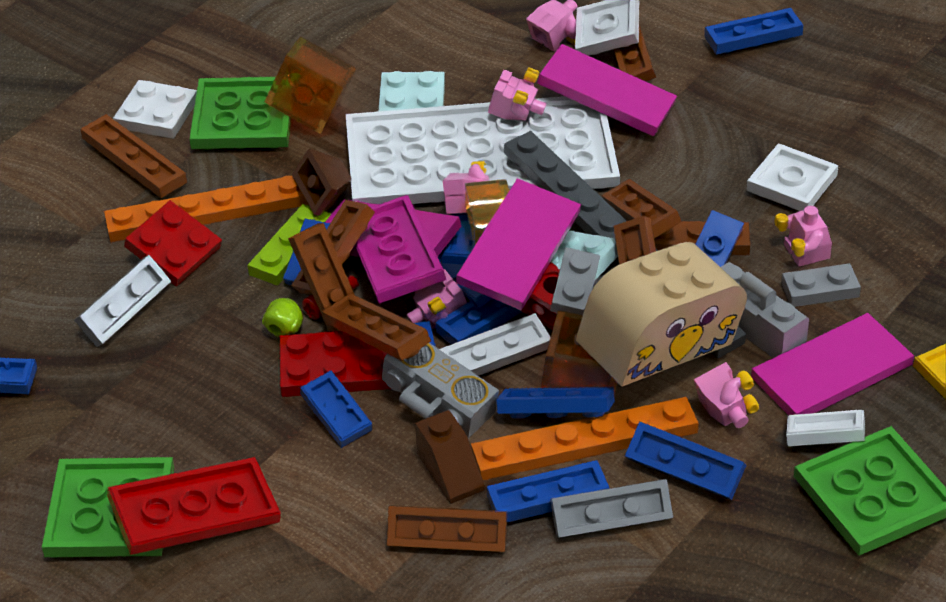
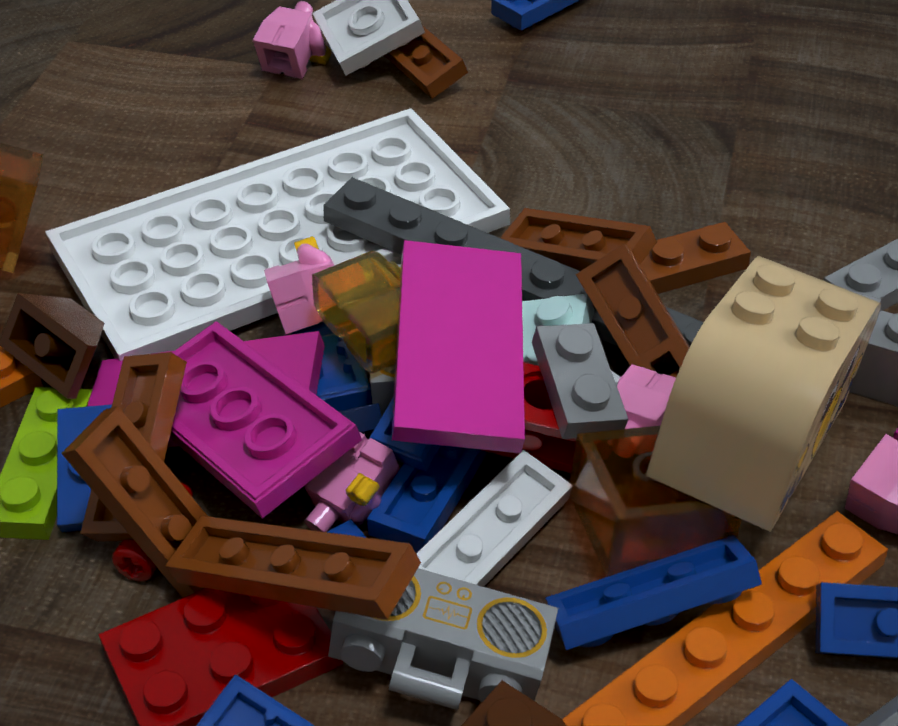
camera: 25 degrees left, 0 degrees up
lime piece [262,298,303,337] -> none
light aqua plate [379,71,445,111] -> none
bright pink piece [487,67,547,121] -> none
dark pink tile [537,44,677,136] -> none
blue plate [696,210,744,267] -> none
white plate [746,143,838,211] -> none
bright pink piece [774,206,832,267] -> none

